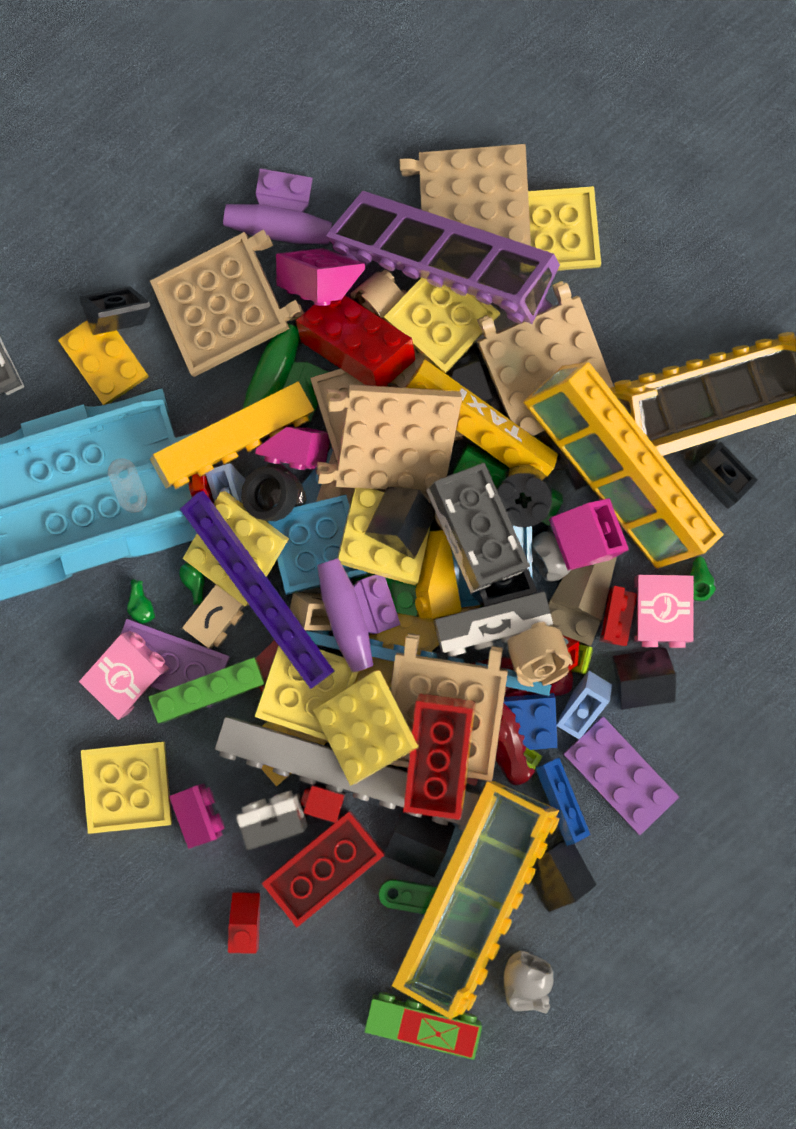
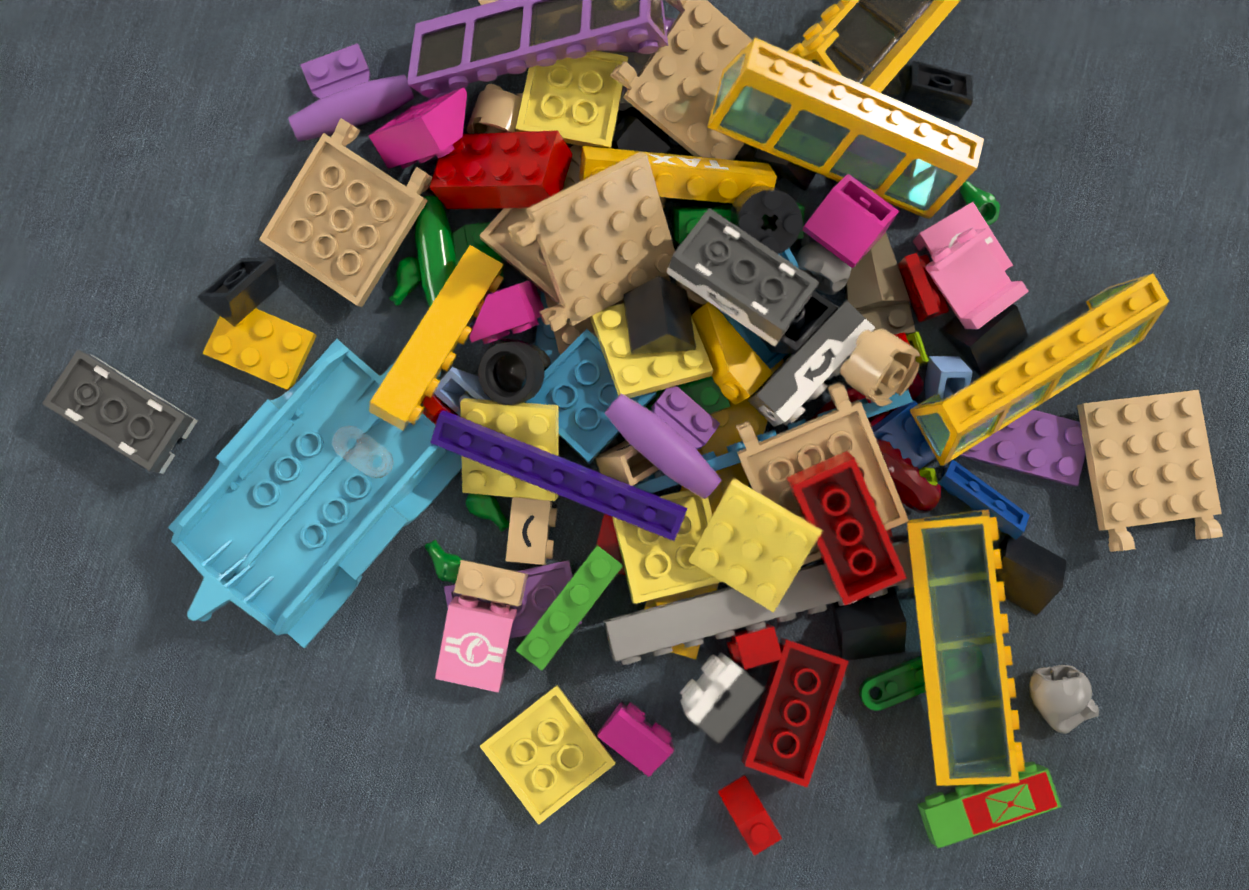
camera: 30 degrees left, 0 degrees up
none -> green animal [389,257,421,306]
none -> tan brick [454,560,528,606]
none -> yellow window [909,273,1169,466]
none -> bright pink panel [925,227,1029,329]
none -> tan plate [1077,390,1223,552]

